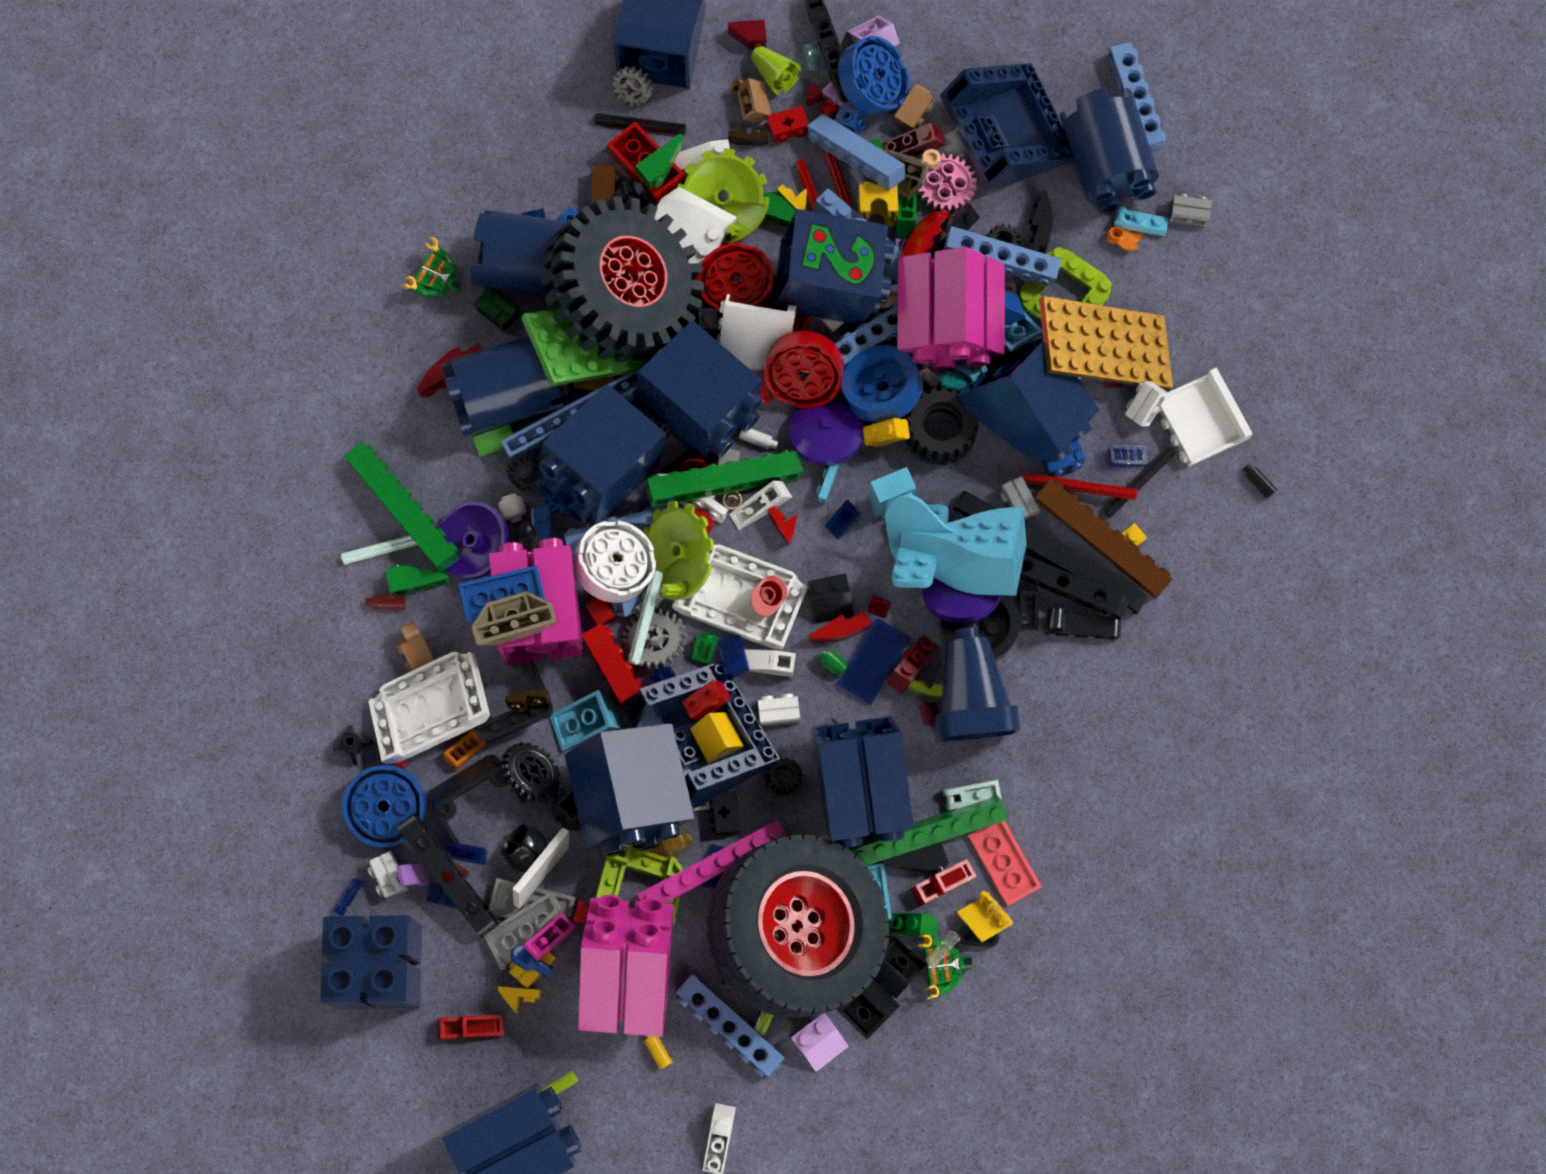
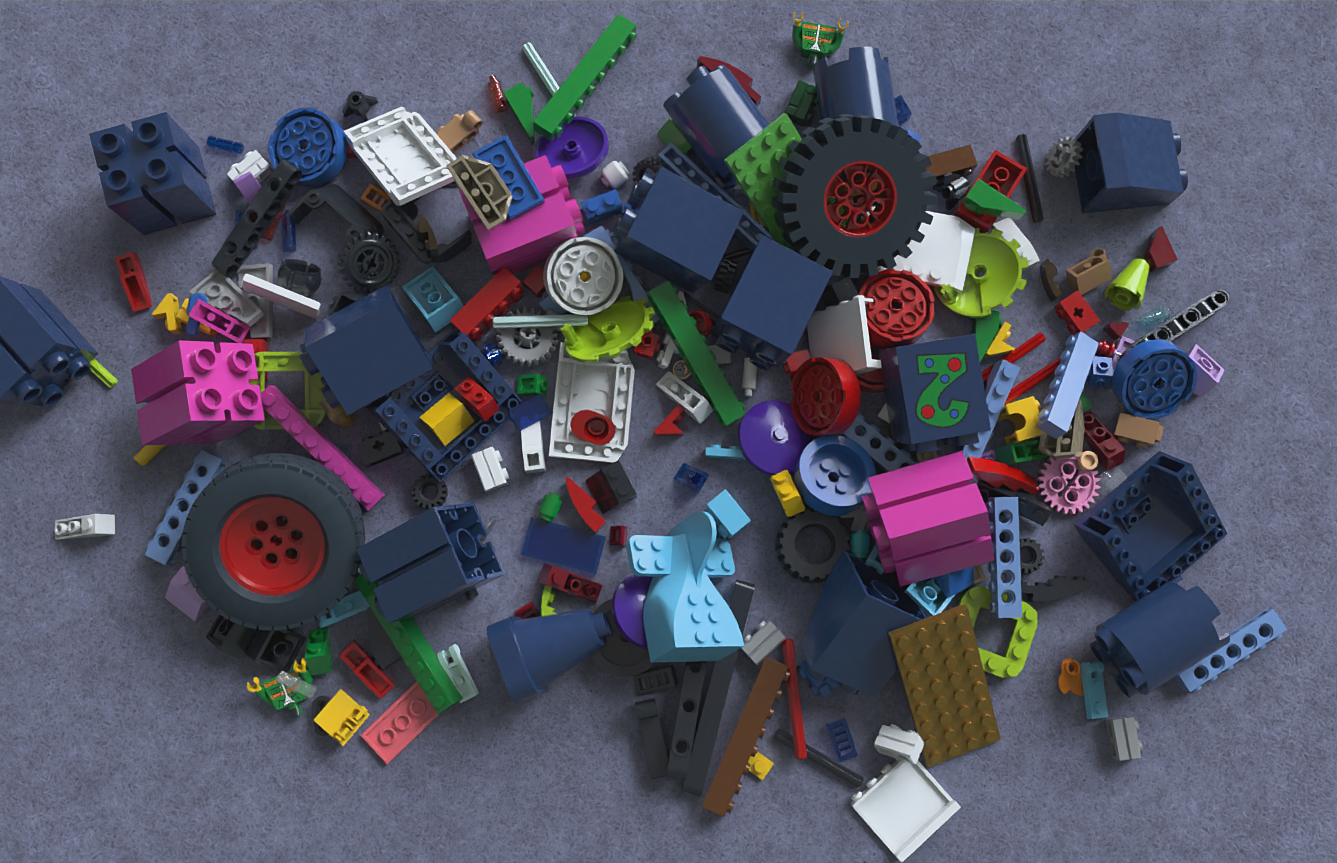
camera: 75 degrees right, 5 degrees up
clear smoke dish [515,522,539,552] -> none

